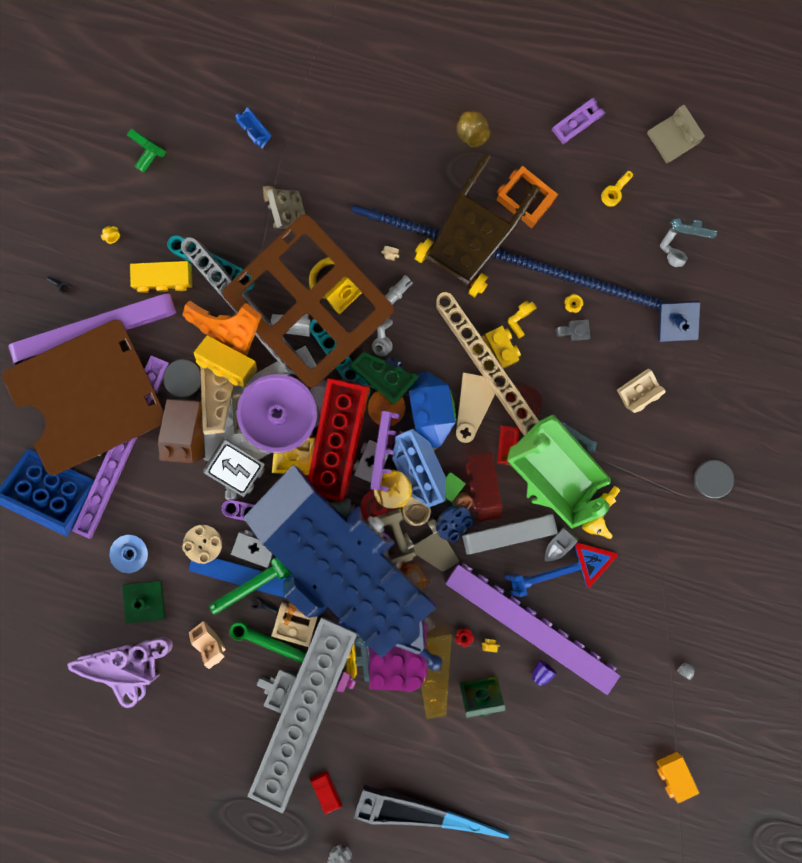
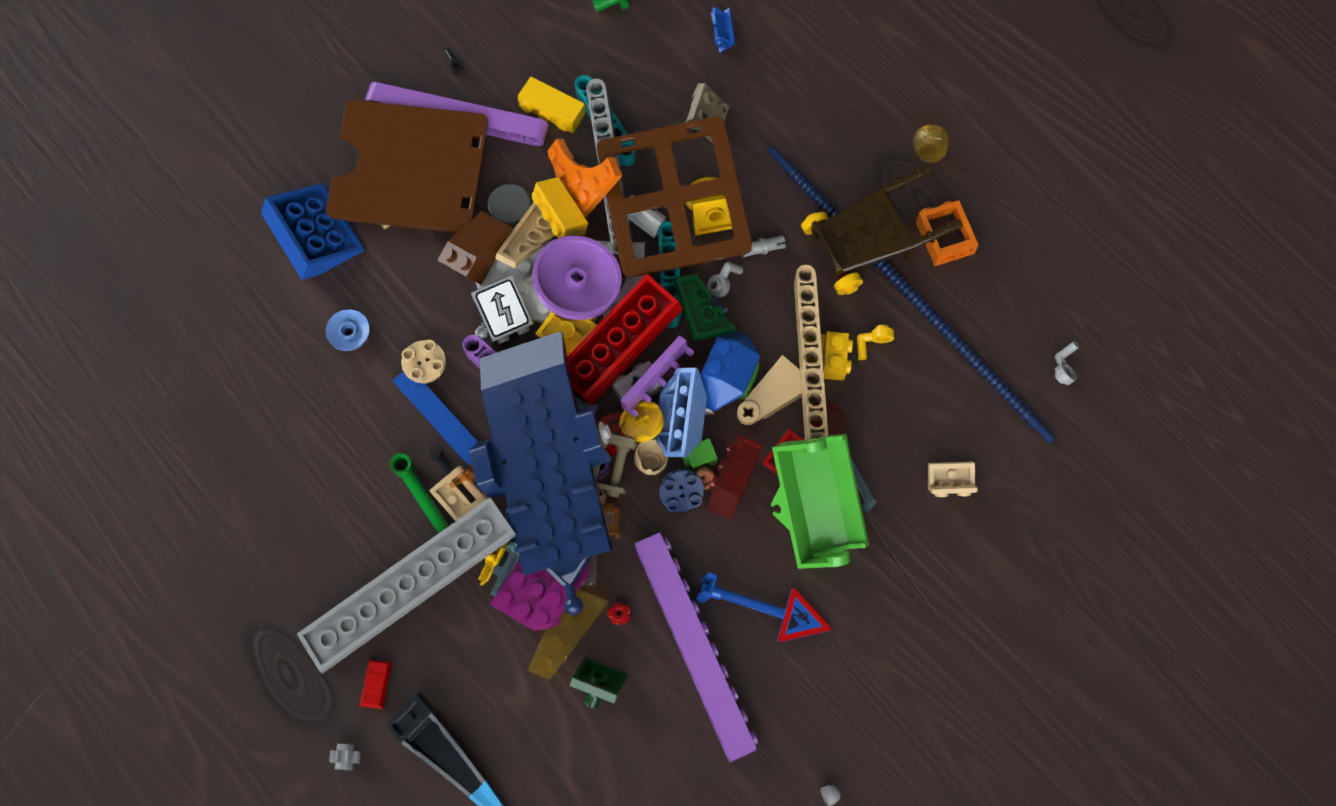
camera: 30 degrees right, 15 degrees down
lavender piece [68,637,173,708] -> none
medium lavender plate [72,355,170,539] -> none
yellow plate [101,226,120,244] -> none
dark green tile [122,580,166,624] -> none
light nougat brick [188,621,226,669] -> none
green piece [209,558,292,615] -> none
light grey brick [231,530,274,568] -> none
light grey hinge [257,668,297,713] -> none
magenta tile [335,668,356,693] -> none
orange tile [368,392,406,426] -> none
tan plate [381,246,399,261] -> none
dark tan flag [403,517,459,572] -> none
light grey beam [462,514,558,554] -> none
yellow plate [481,639,500,652] -> none
dark purple hat [532,660,557,686] -> none
flat silver plate [545,526,579,562] -> none
medium lavender plate [552,98,605,144] -> none
flat silver plate [556,320,590,341] -> none
yellow plate [564,294,583,313] -> none
yellow animal [582,486,620,539] -> none
yellow plate [601,171,633,207] -> none
dark tan bracket [647,105,705,163] -> none
tile [658,301,700,342] -> none
clear light blue piece [670,218,717,238] -> none
dark grey tile [694,460,734,498] -> none

